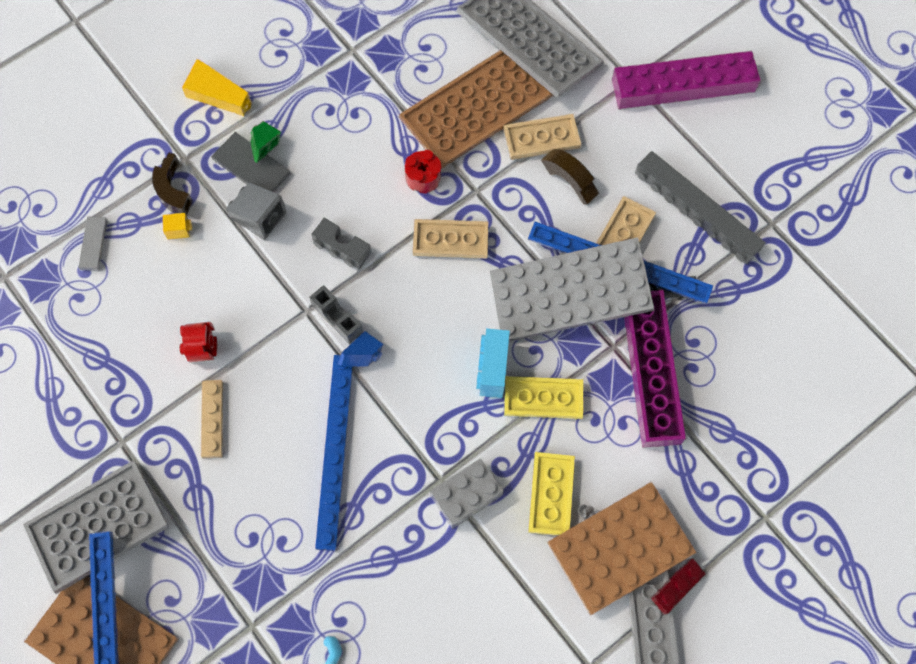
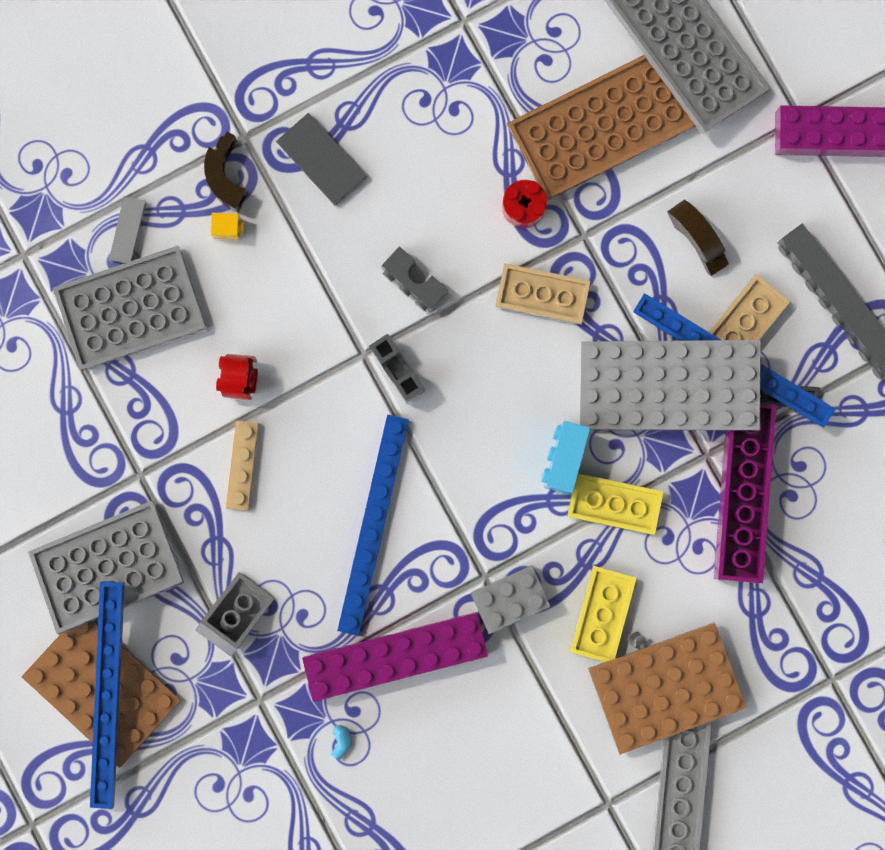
camera: 10 degrees right, 15 degrees up
yellow slope [182,59,252,116] -> none
slope [226,183,287,240] -> none
green slope [250,121,281,163] -> none
blue slope [338,331,383,367] -> none
tan plate [503,114,581,160] -> none
dark red plate [651,558,706,615] -> none
none -> light grey plate [53,246,207,371]
none -> light grey slope [195,572,275,657]
none -> magenta brick [302,612,488,702]

